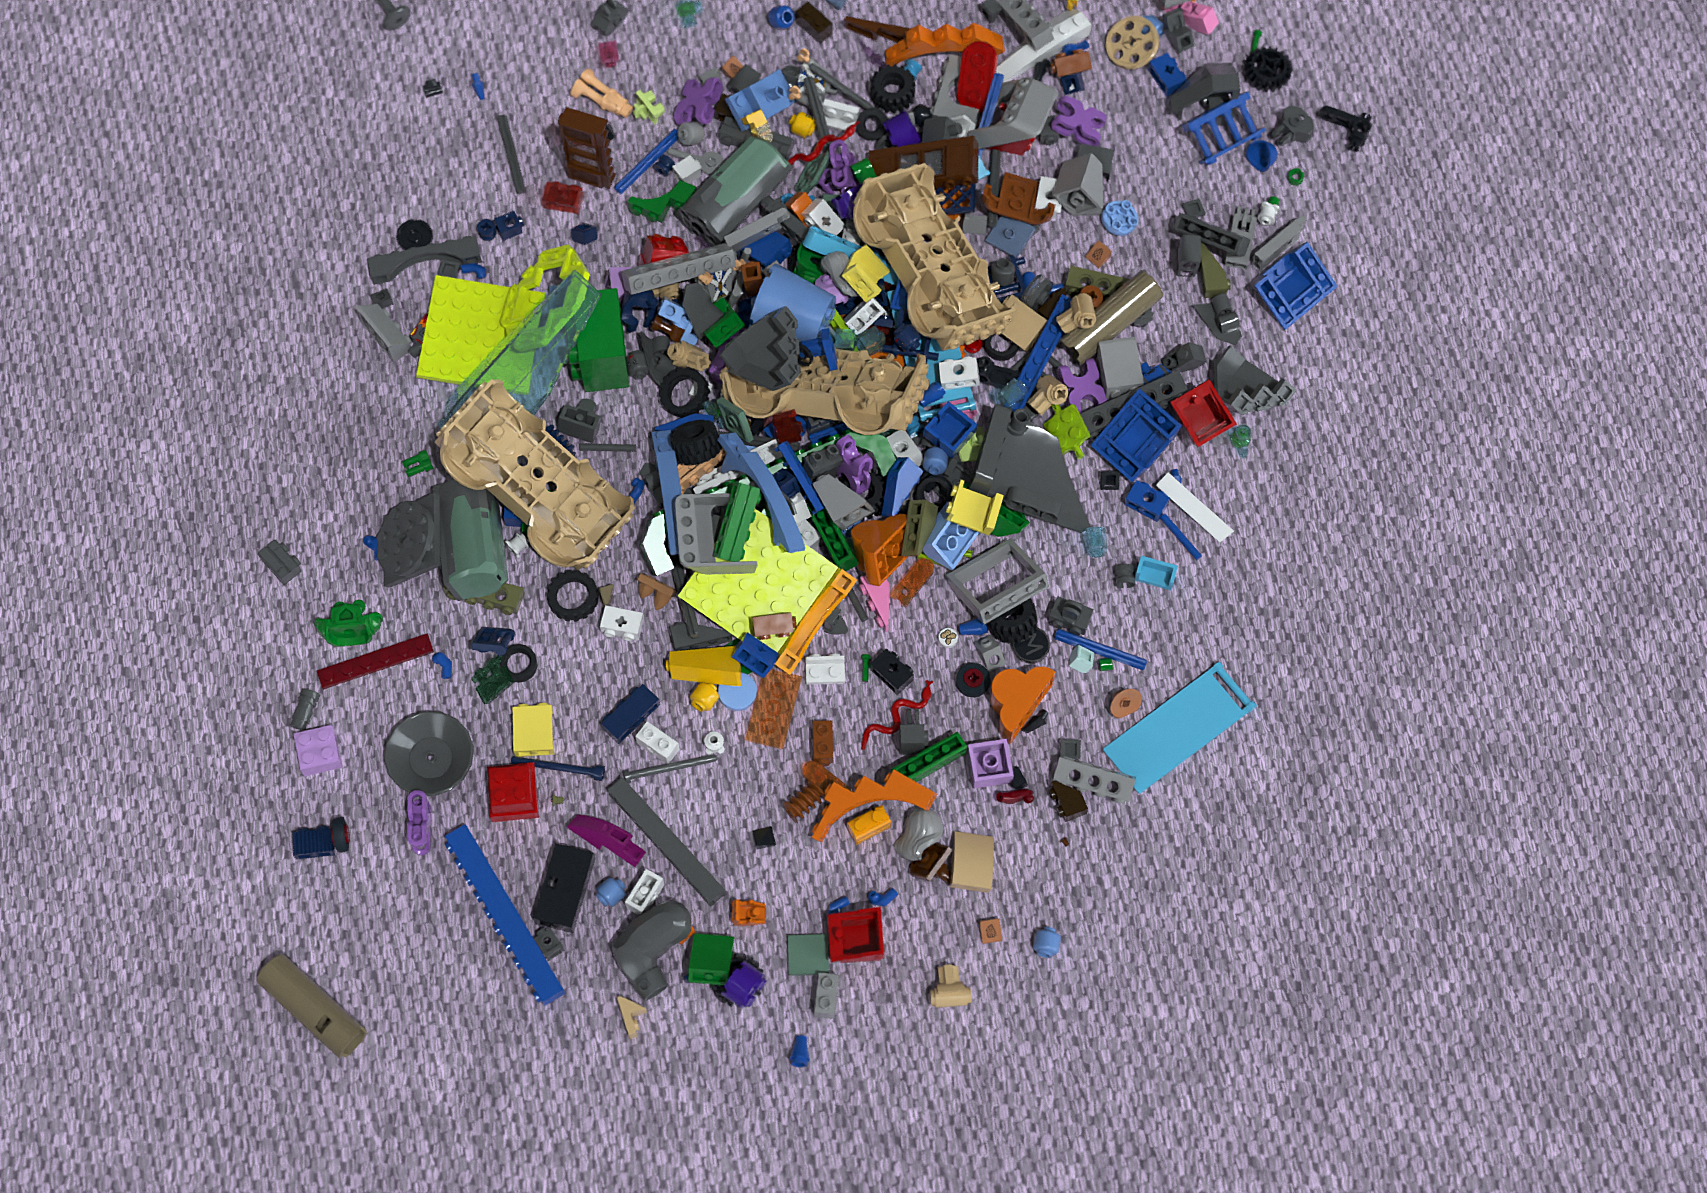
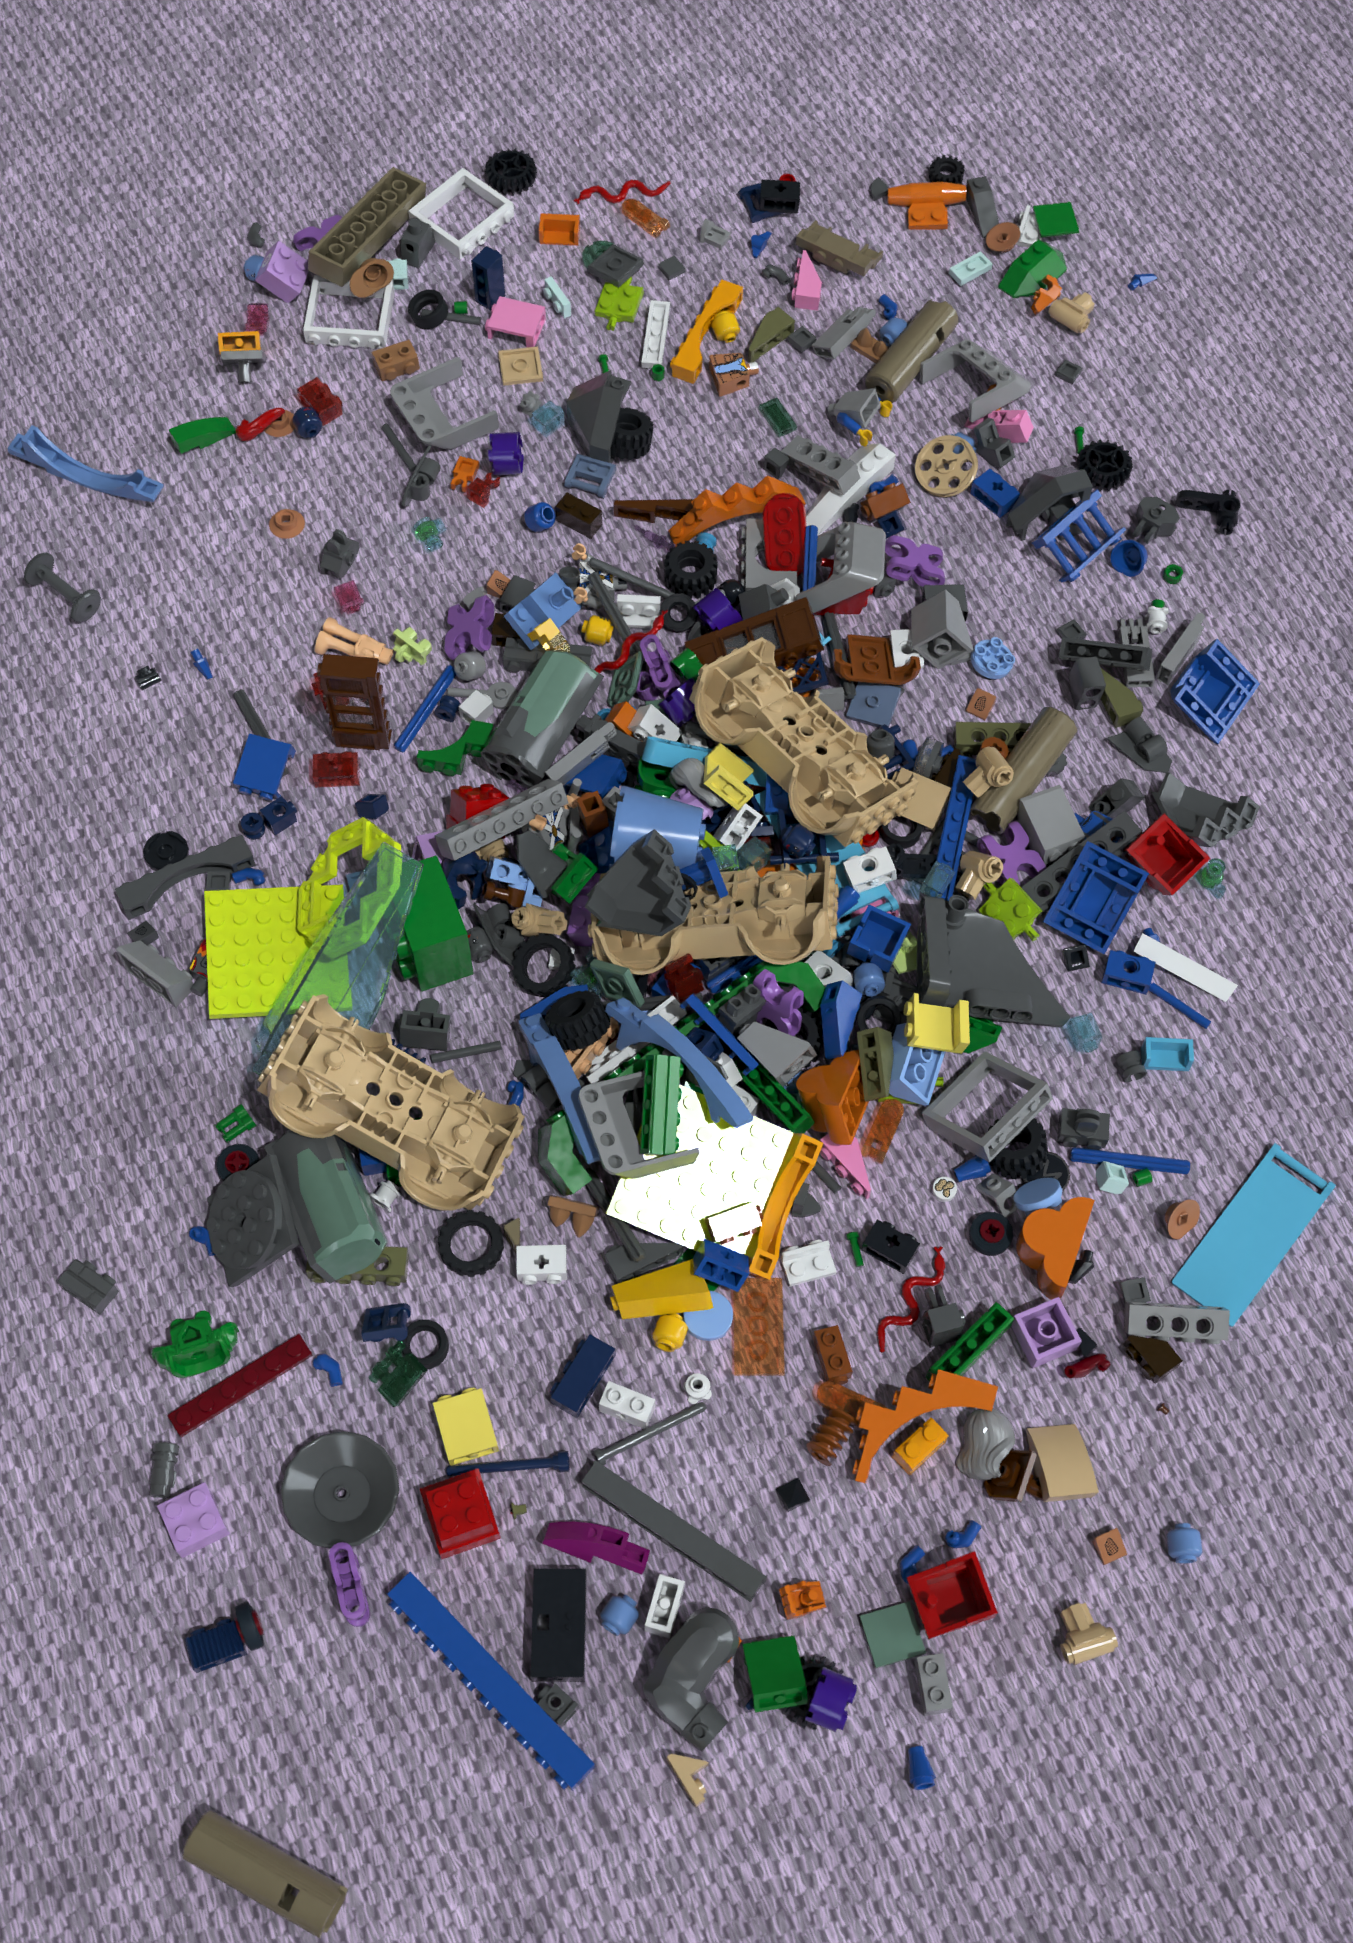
camera: 15 degrees left, 5 degrees down
none -> wheel [216,1144,260,1182]
none -> blue panel [233,733,296,801]
none -> light blue tile [1013,1178,1063,1216]

